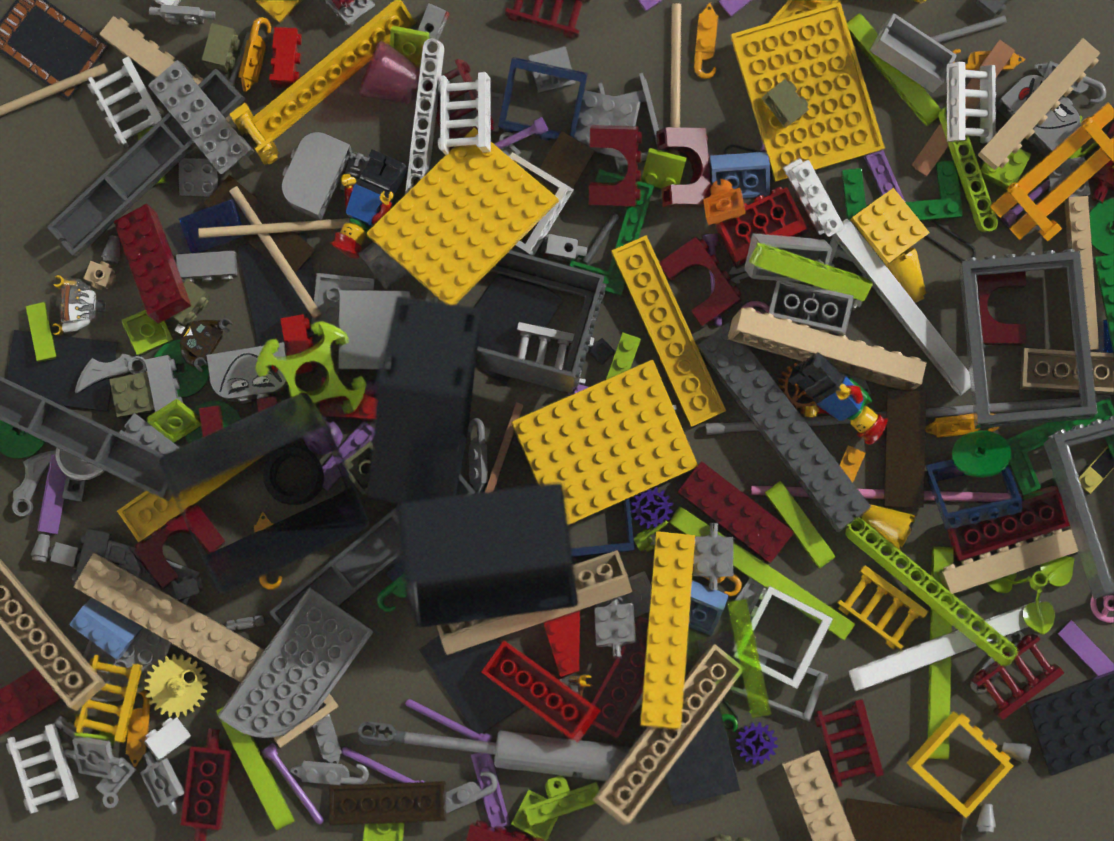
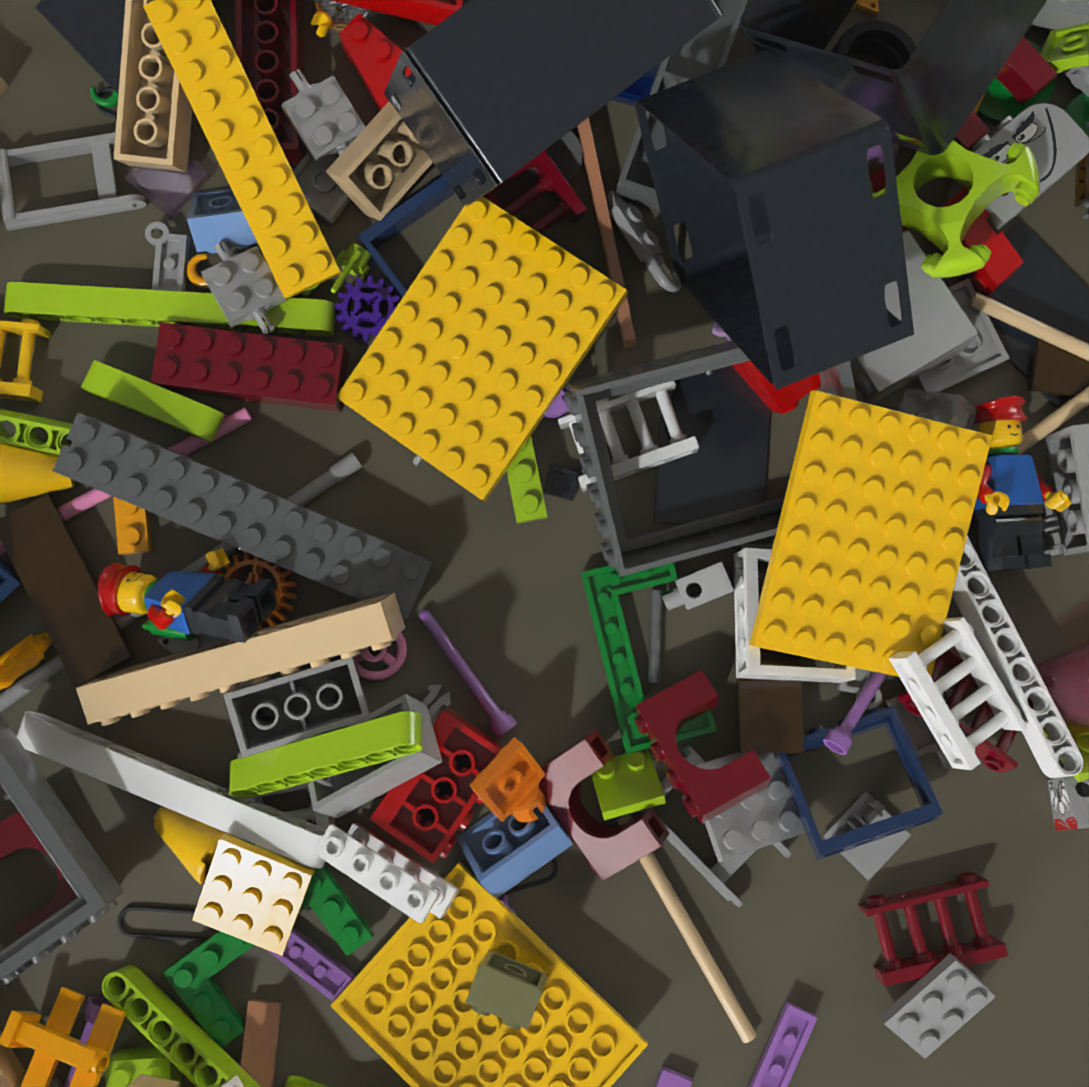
camera: 150 degrees right, 0 degrees up
yellow plate [611,235,726,427] -> none
dark red arch [659,237,742,327] -> none
light orange plate [694,3,718,79] -> none
clear neon green plate [727,598,771,718] -> none
white window [732,586,833,689] -> none
dark purple gear [736,722,778,764] -> none

